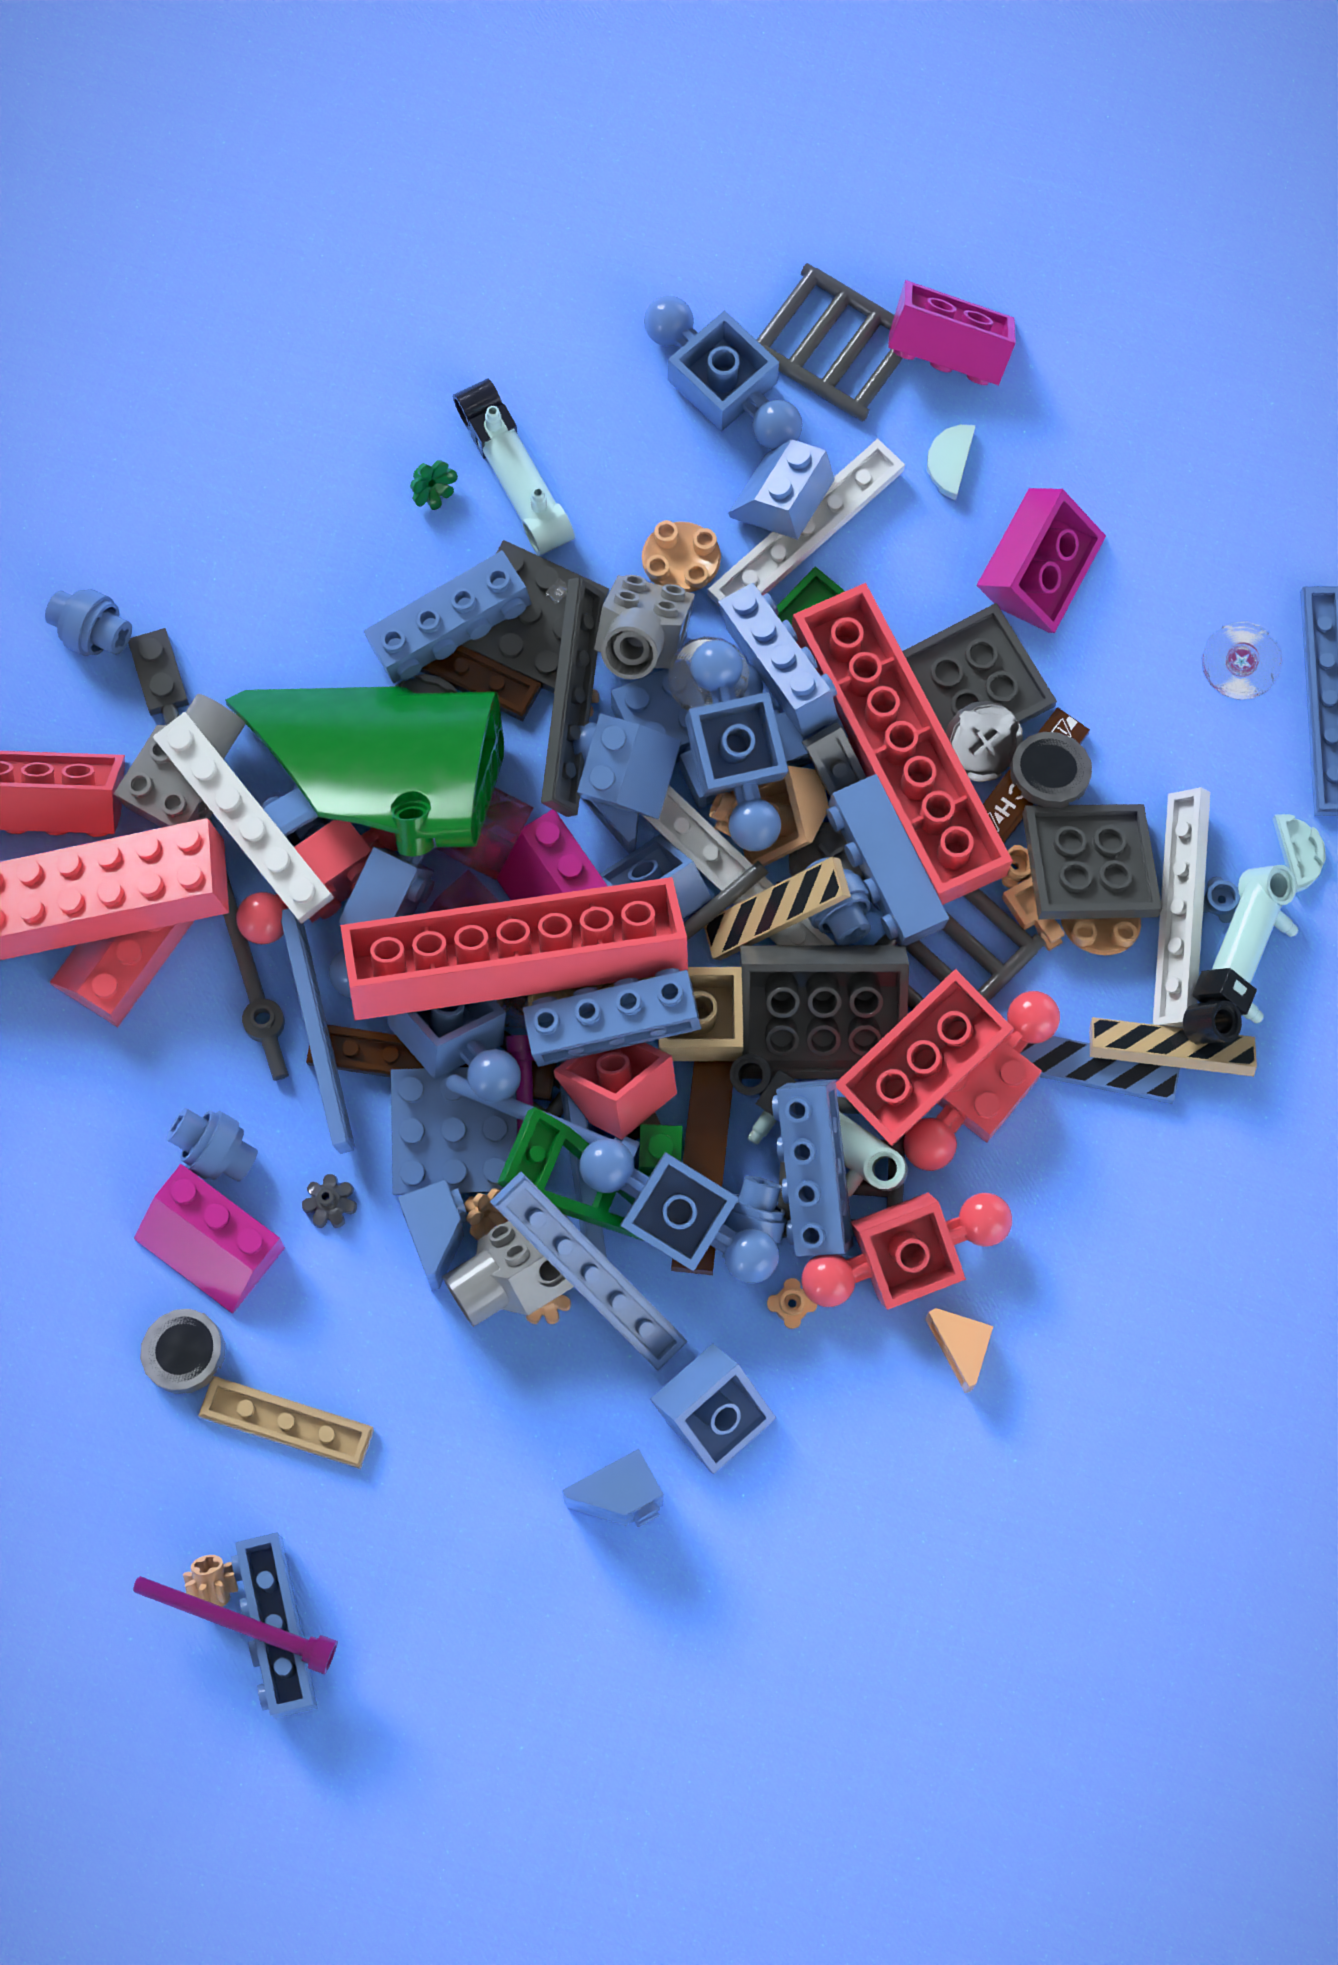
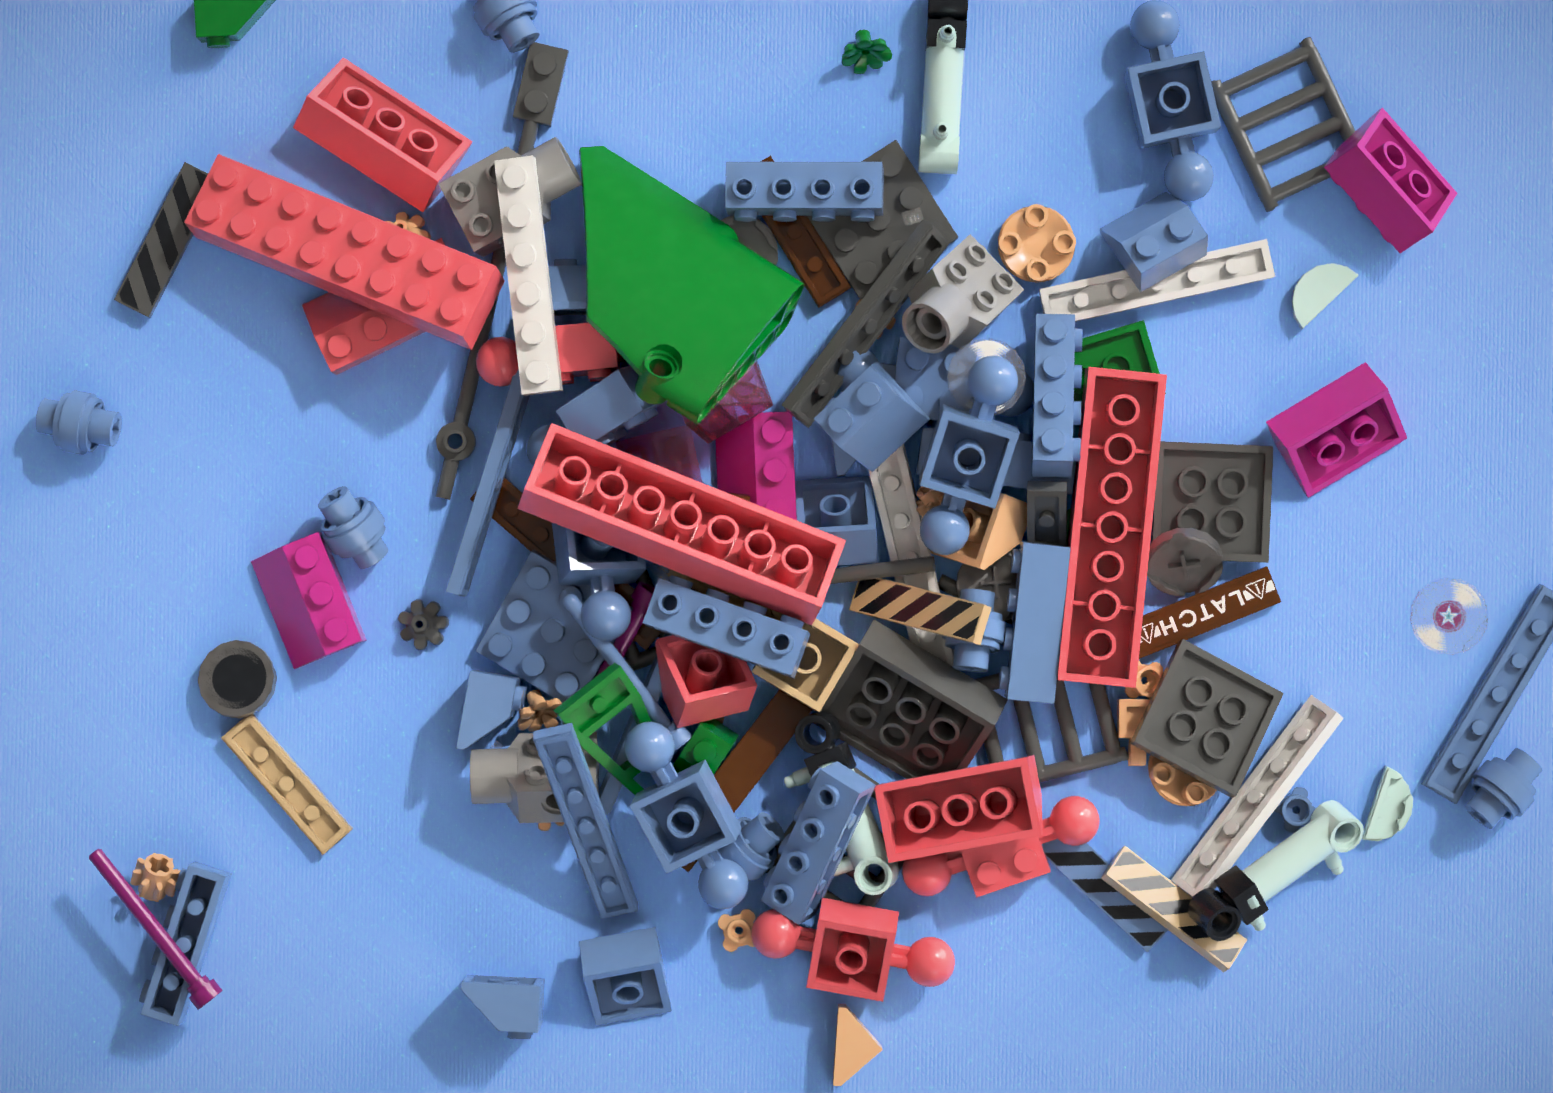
camera: 30 degrees right, 15 degrees up
tile [1010,732,1092,808] -> none

